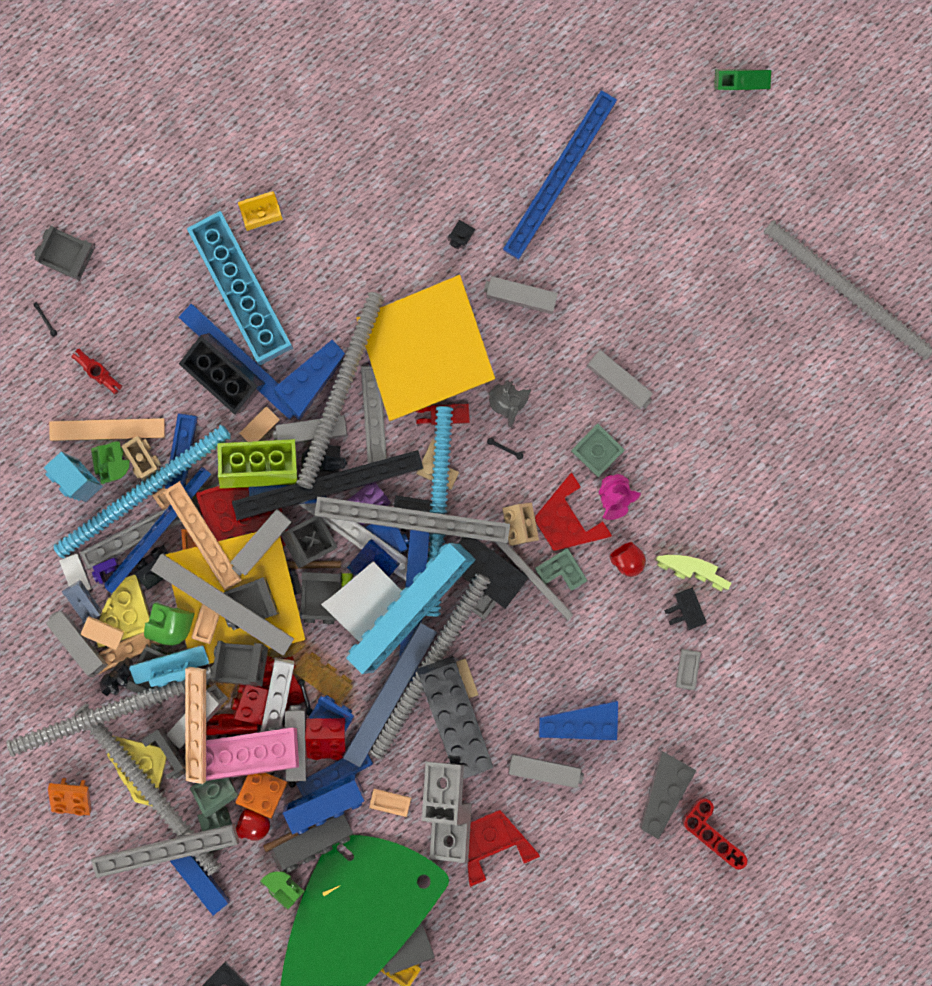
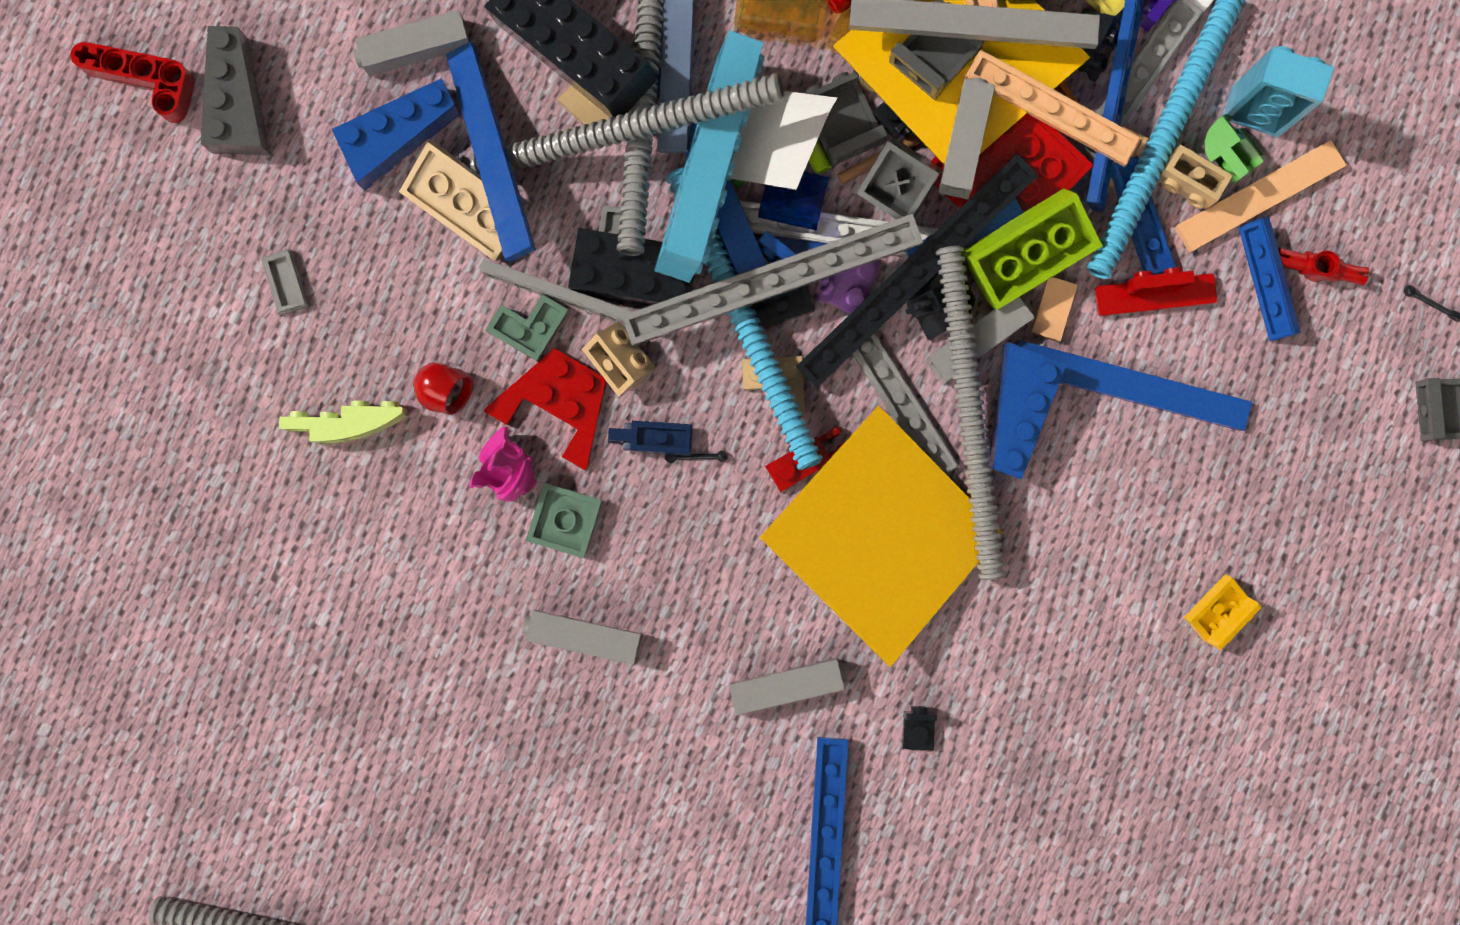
camera: 150 degrees right, 0 degrees up
black brick [179,333,266,415] -> none
medium azure brick [187,211,293,366] -> none
dark grey helmet [489,380,531,428] -> none
black hinge [664,587,707,630] -> none
none -> tan plate [399,141,529,261]
none -> blue tile [446,41,536,262]
none -> light grey piece [470,73,785,175]
none -> dark blue hinge [608,420,693,456]
none -> red bracket [1094,267,1218,317]
none -> blue tile [1238,217,1301,342]

